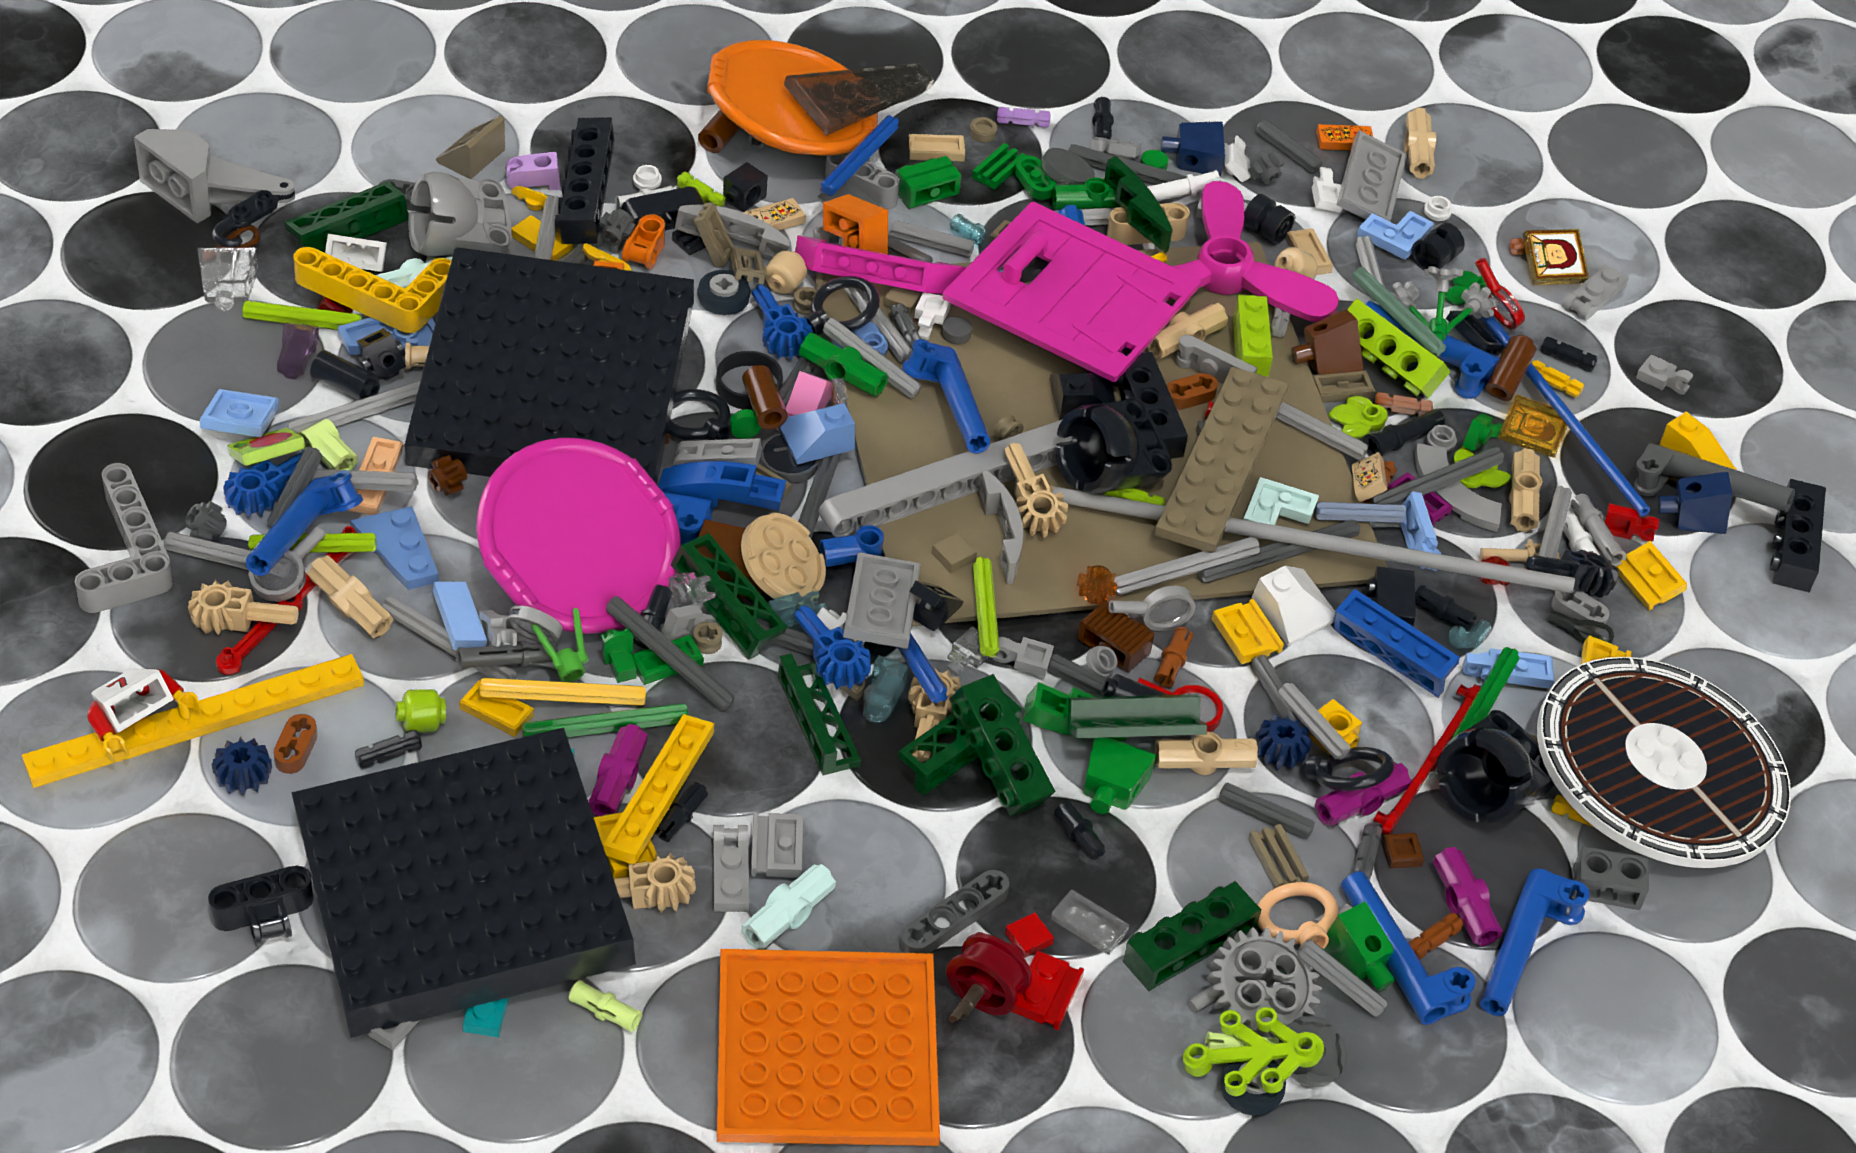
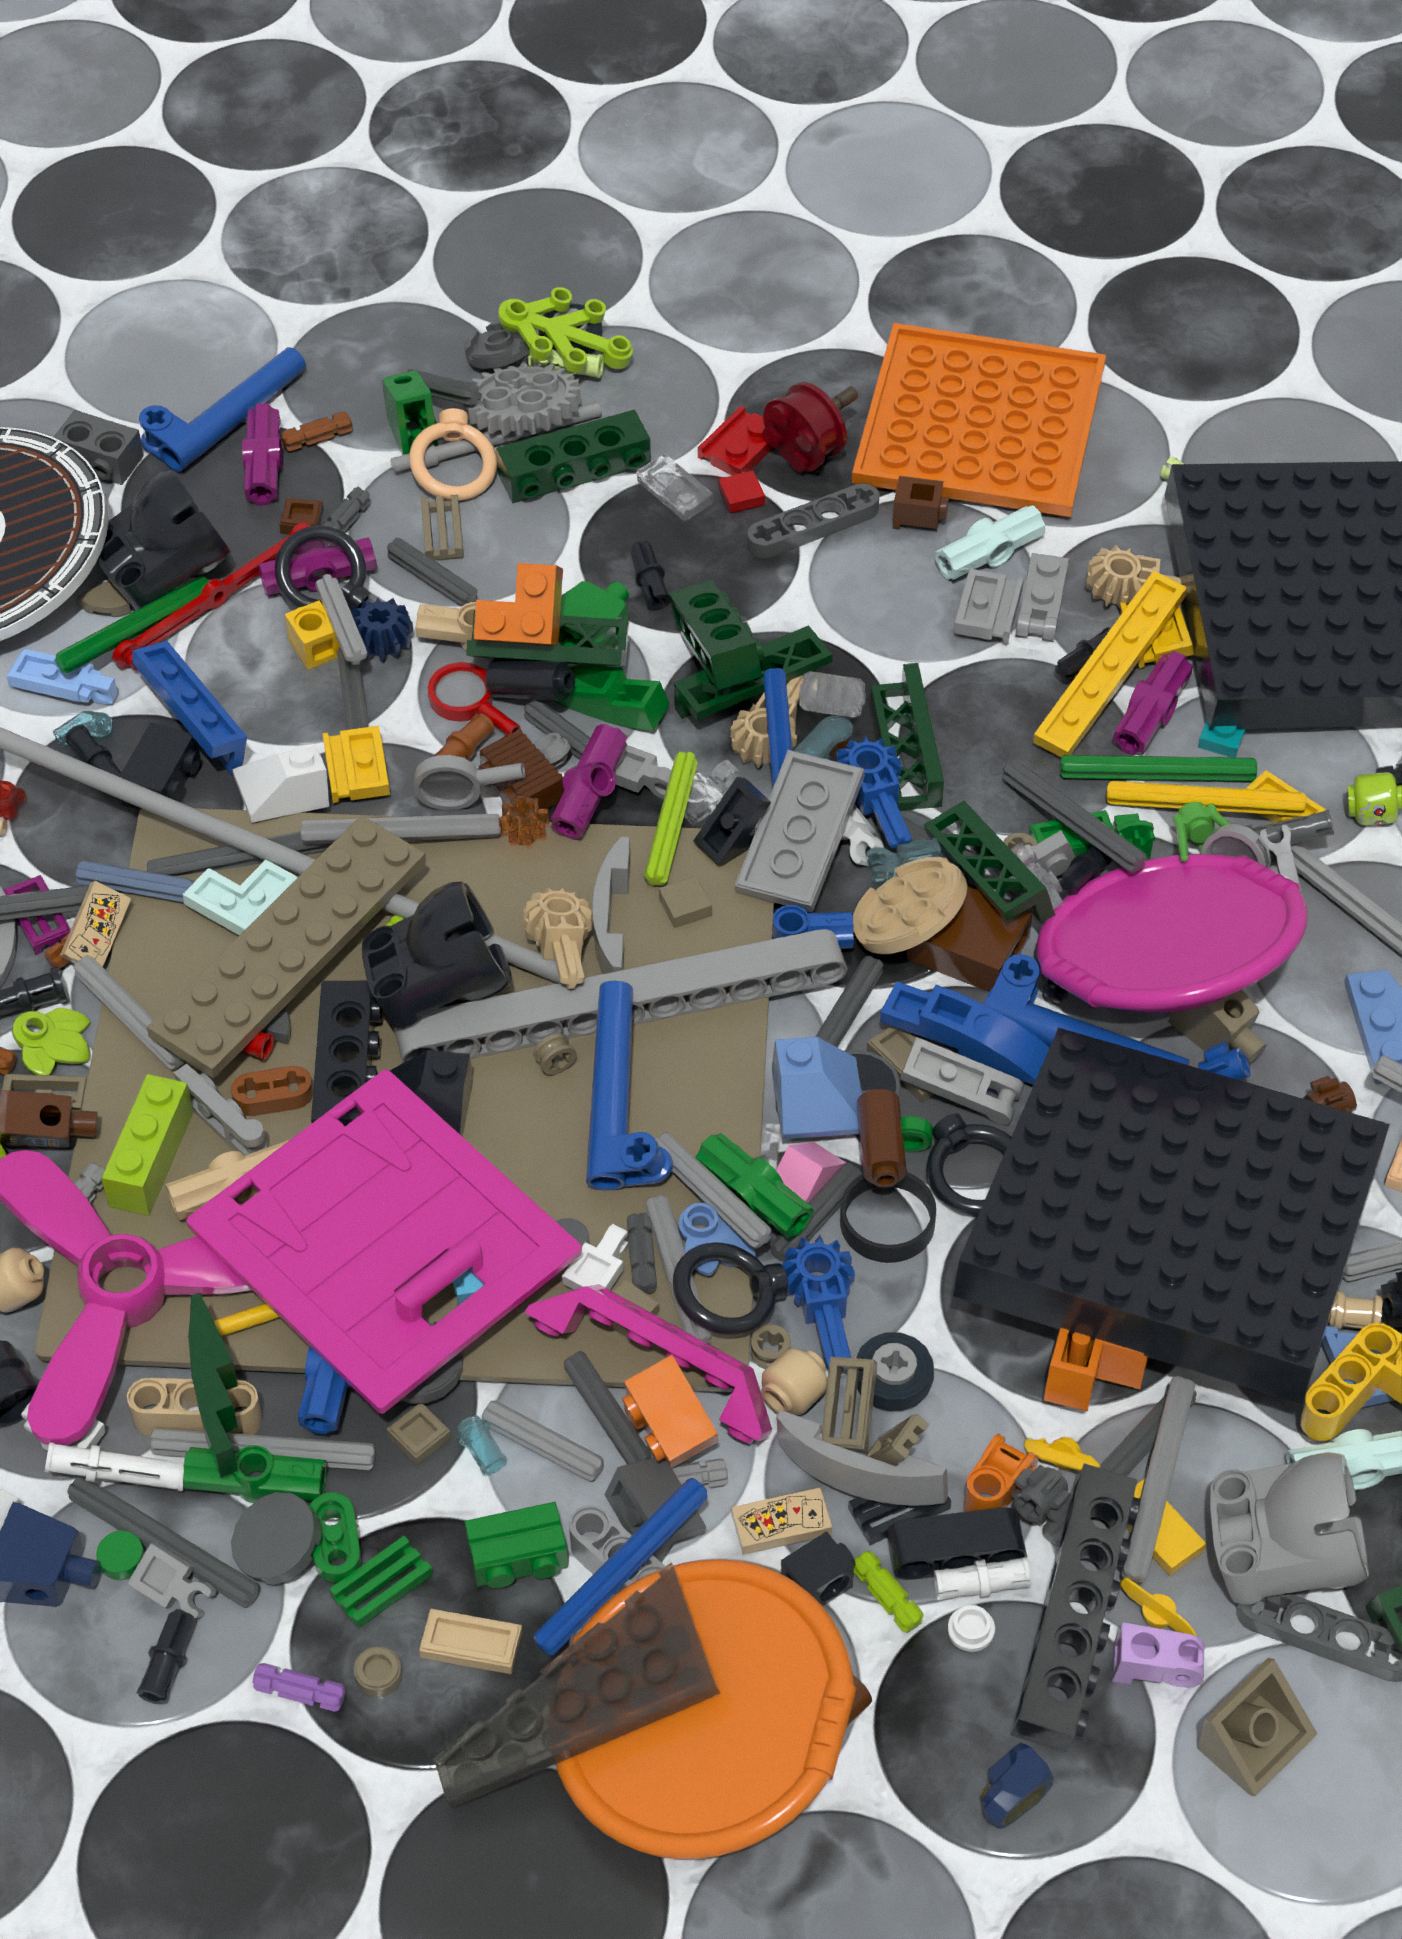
camera: 160 degrees left, 5 degrees up
light blue tile [432,582,487,650] -> none
blue axle [1341,871,1476,1025] -> none
light blue hinge [1400,491,1441,571] -> none
none -> orange brick [474,563,563,646]
none -> magenta piece [551,724,627,840]
none -> clear gear [799,671,866,717]
none -> reddish brown brick [892,476,949,530]
none -> dark blue rock [980,1743,1054,1828]

